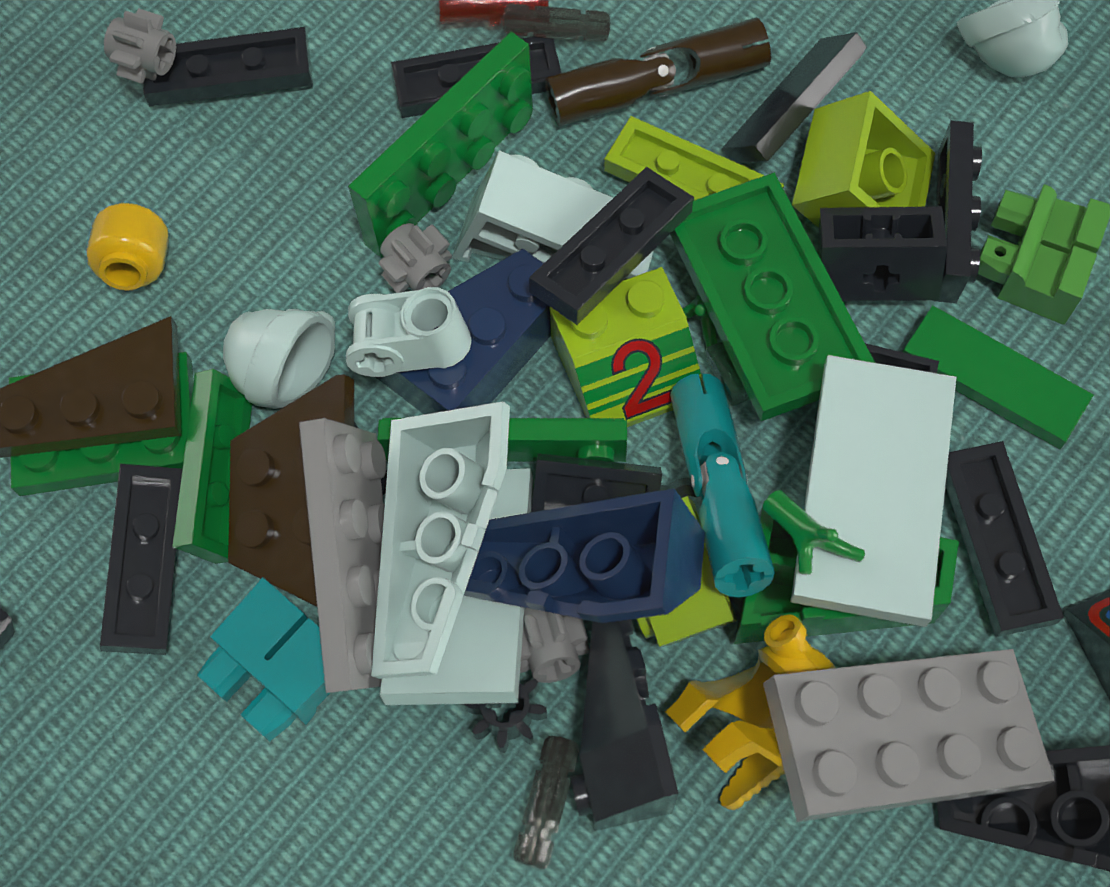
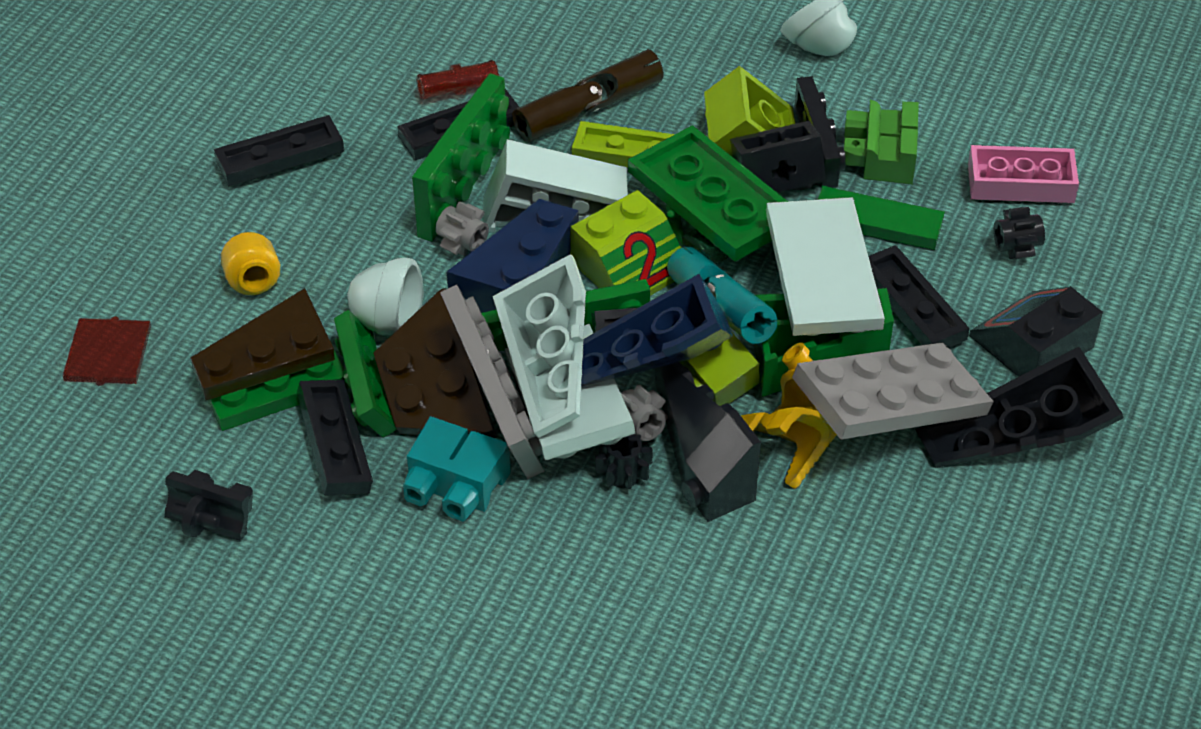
camera: 20 degrees left, 20 degrees down
light grey gear [104,8,176,84] -> none
light aqua piece [346,287,472,377] -> none
clear smoke axle [503,4,611,42] -> none
clear smoke axle [513,736,579,869] -> none
black plate [529,167,694,325] -> none
black tile [722,32,867,163] -> none
green bar [763,490,865,575] -> none

